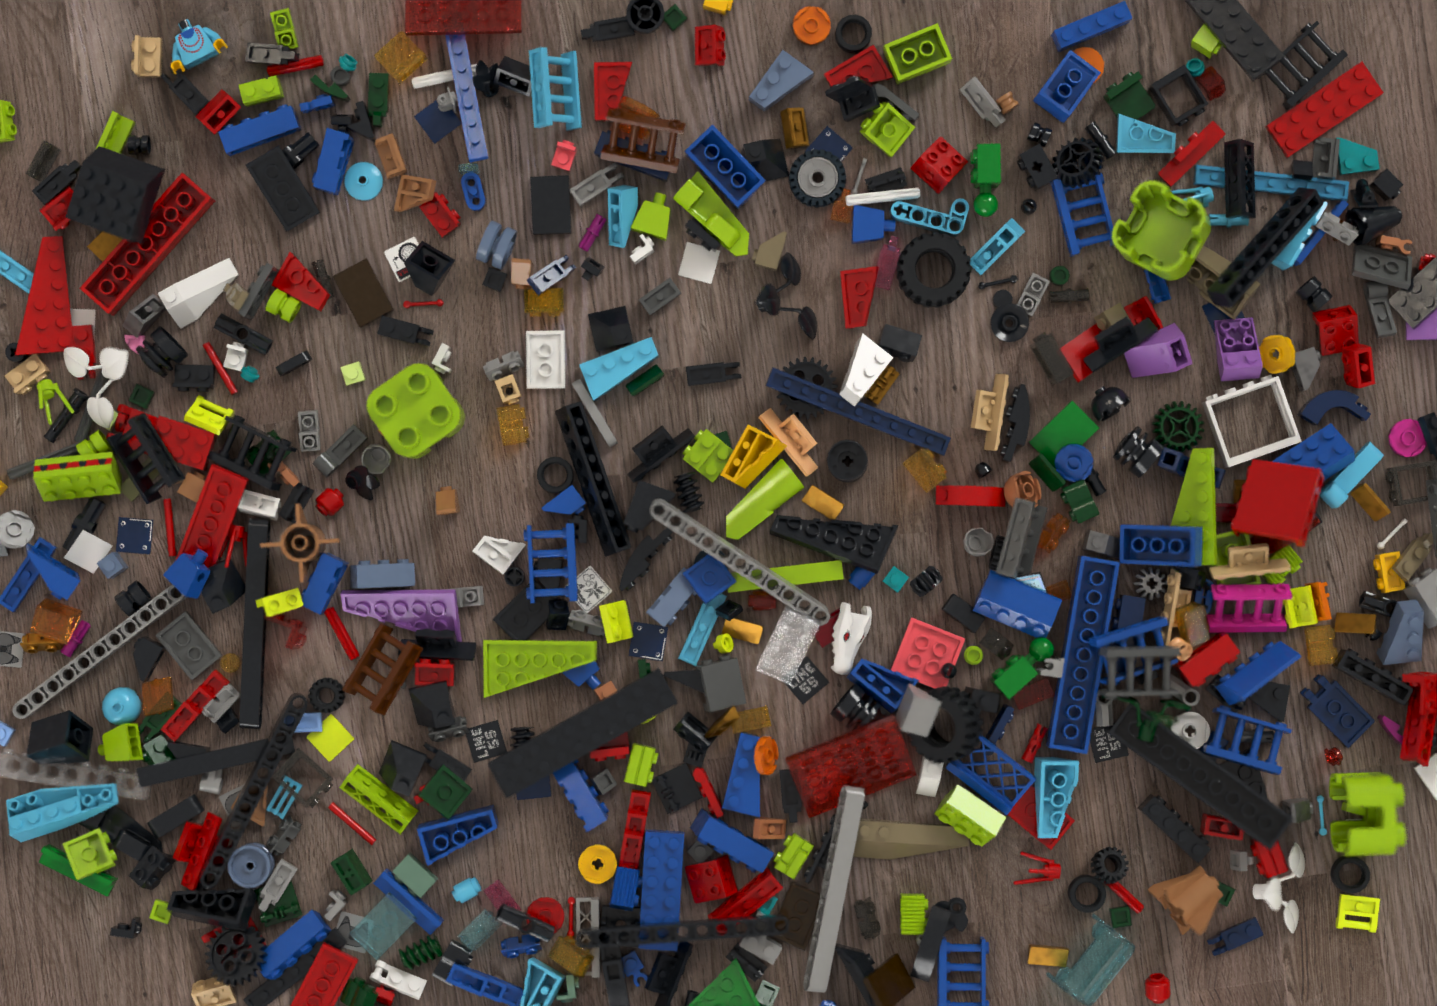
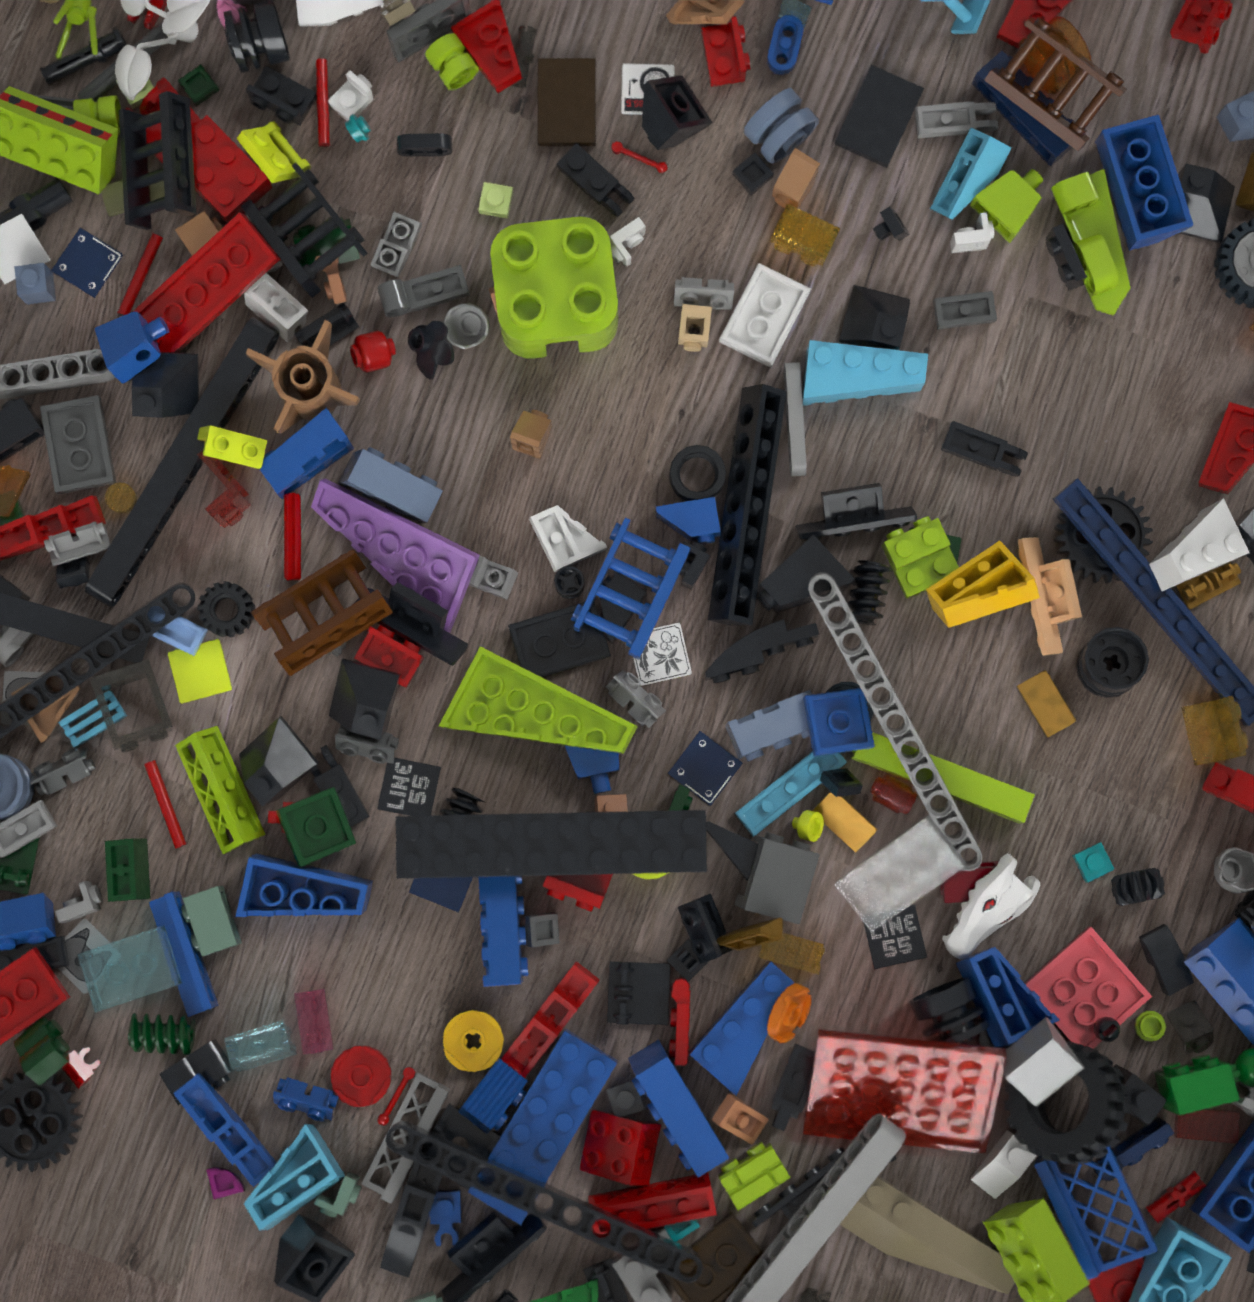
camera: 25 degrees right, 5 degrees down
black wheel [114,580,152,616] -> none
black piece [214,313,273,355] -> none
red plant [219,525,248,568] -> none
white plate [369,960,427,1000] -> none
medium azure brick [452,877,482,903] -> none
clear yellow brick [496,404,530,446] -> none
black piece [496,903,555,942] -> none
hinge [526,255,577,296] -> none
black bracket [546,600,570,630] -> none
clear yellow brick [548,935,594,977] -> none
coral bracket [551,140,577,172] -> none
magenta axle [578,214,607,252] -> none
neon yellow bracket [599,600,633,644] -> none
lime brick [624,743,659,787] -> none
dark green slope [626,364,664,397] -> none
white sticker [678,242,720,284] -> none
lime panel [726,459,805,540] -> none
dark tan slope [752,231,787,272] -> none
black plant [755,252,817,340] -> none
black wing [770,515,898,574] -> none
blue brick [848,567,875,590] -> none

